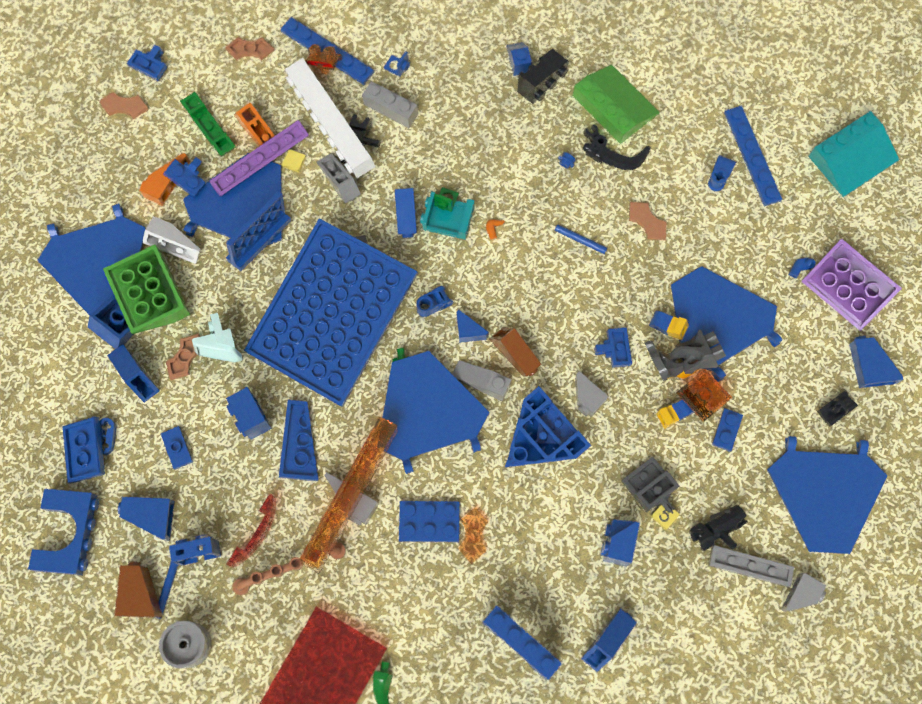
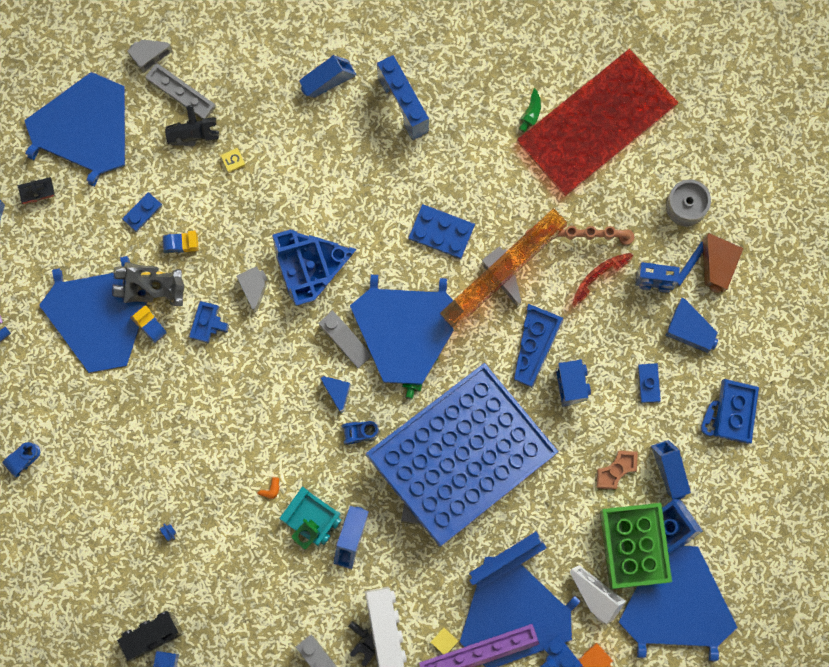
camera: 160 degrees left, 5 degrees up
blue arch [28,489,99,576] -> none
light aqua piece [192,313,243,362] -> none
light grey slope [316,153,361,204] -> none
clear orange tile [458,507,489,564] -> none
dark orange slope [489,327,542,377] -> none
blue bar [554,224,607,254] -> none
bright green slope [573,65,660,144] -> none
black piece [582,124,651,170] -> none
blue slope [600,519,640,567] -> none
dark grey plate [621,457,680,514] -> none
nougat tile [629,202,667,240] -> none
clear orange slope [677,369,732,422] -> none

